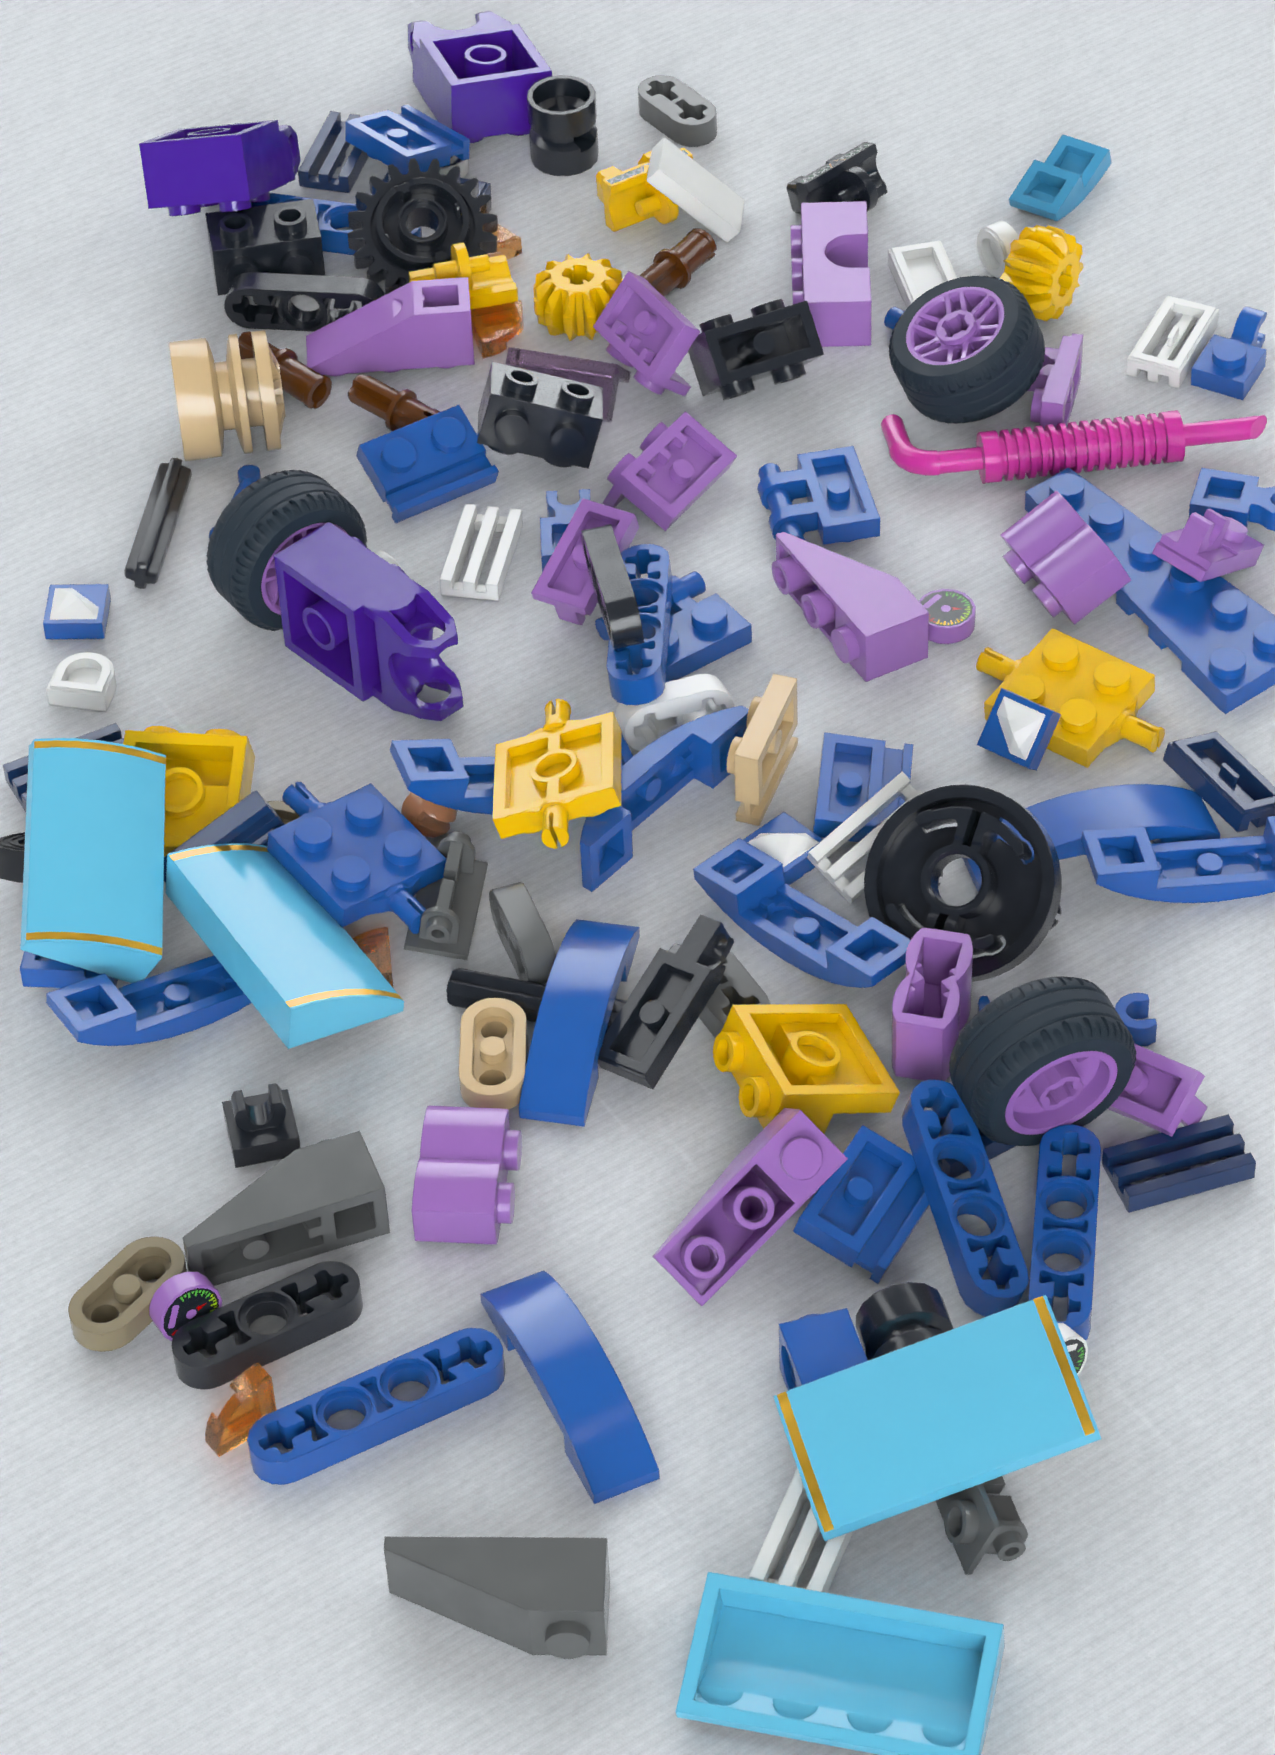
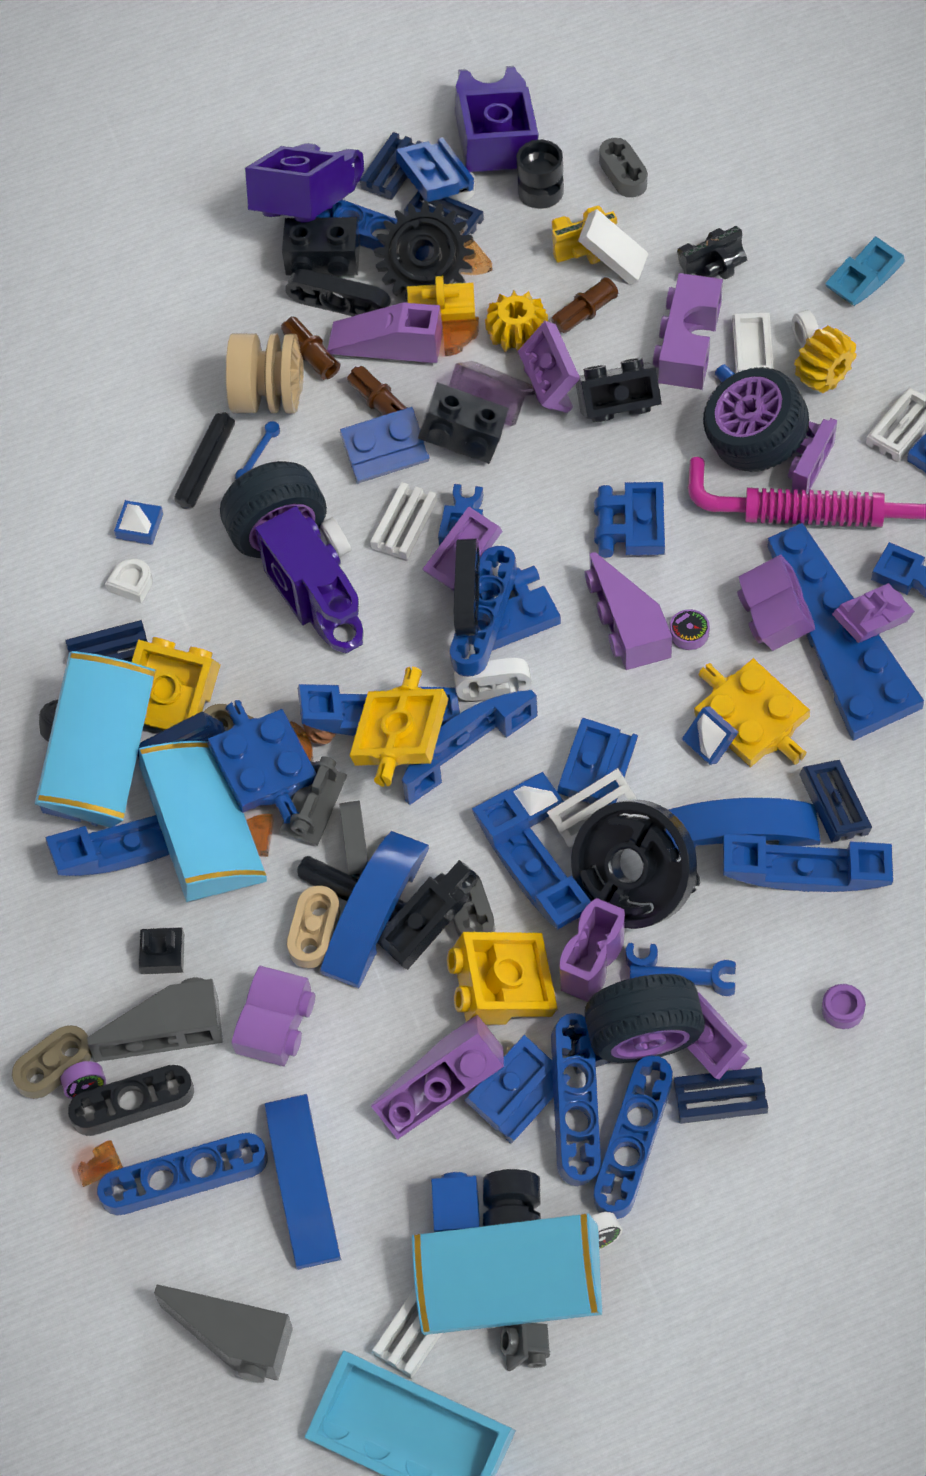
camera: 15 degrees right, 15 degrees up
medium lavender bracket [603,411,737,531] -> none
tan plate [727,674,798,826] -> none

